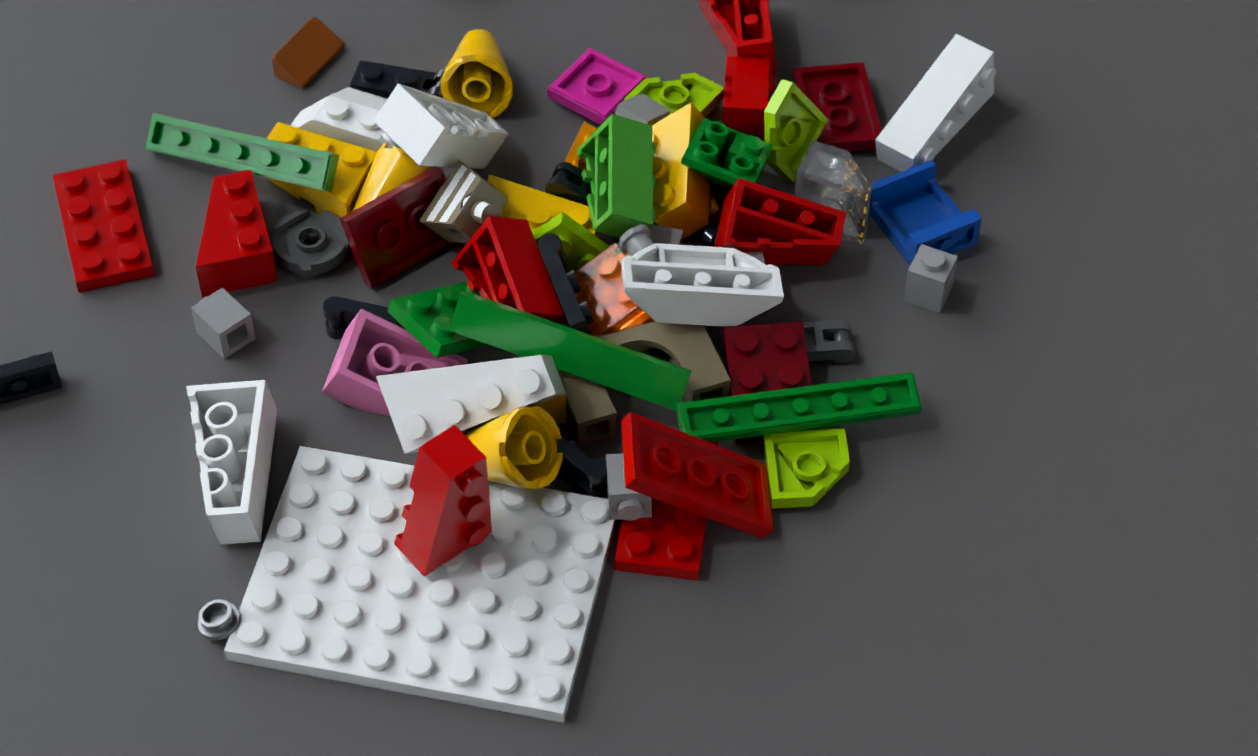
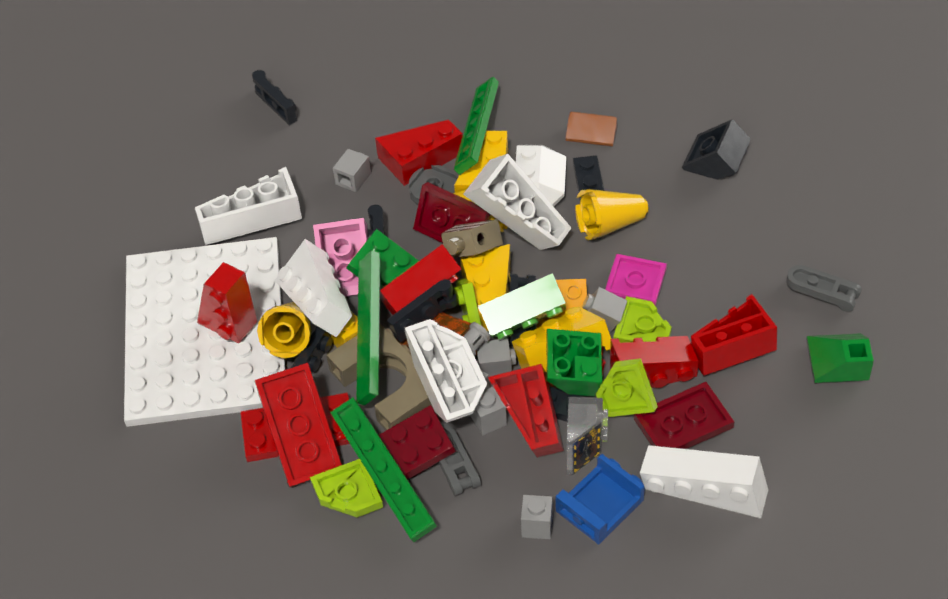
camera: 75 degrees right, 0 degrees up
red plate [52,159,155,293] -> none
flat silver plate [198,599,241,641] -> none

